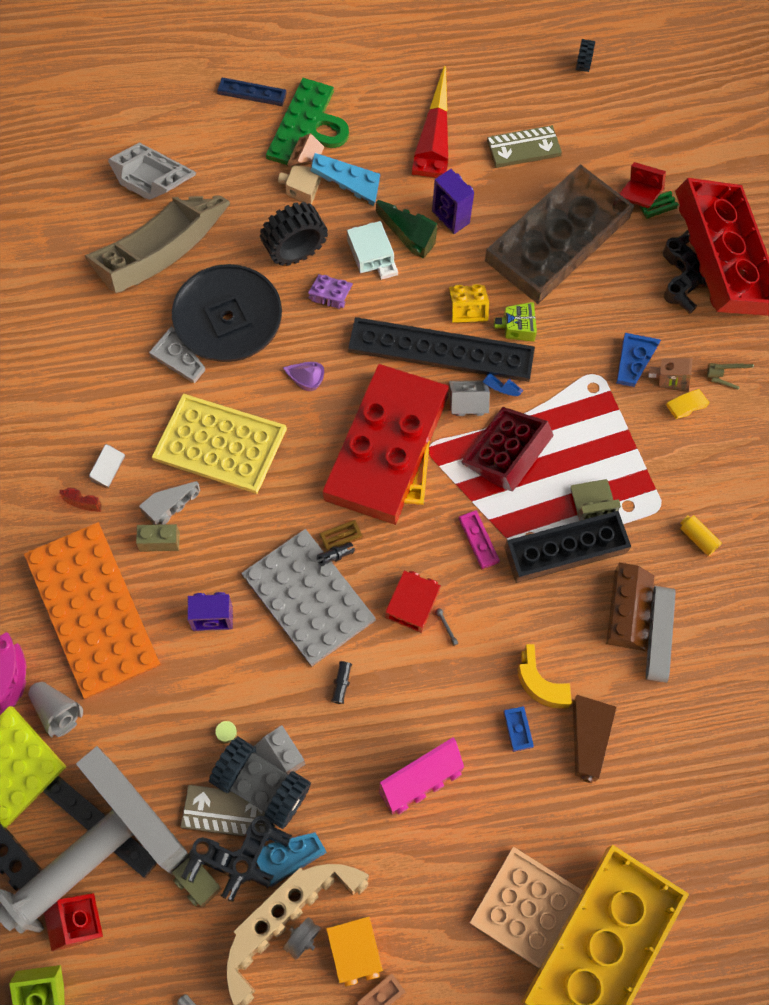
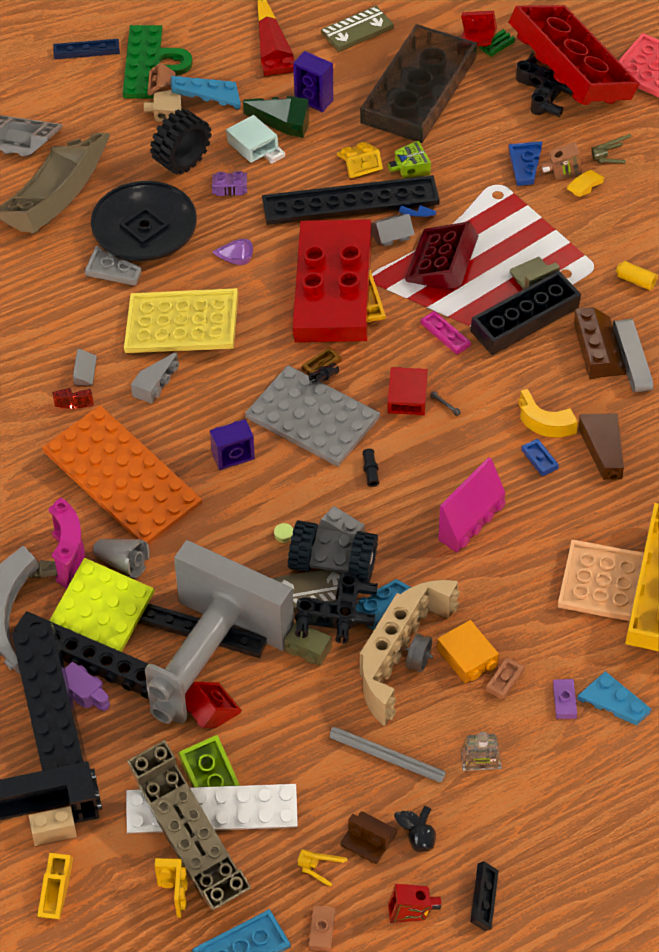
camera: 15 degrees left, 15 degrees down
olive brick [136,524,180,552] -> none

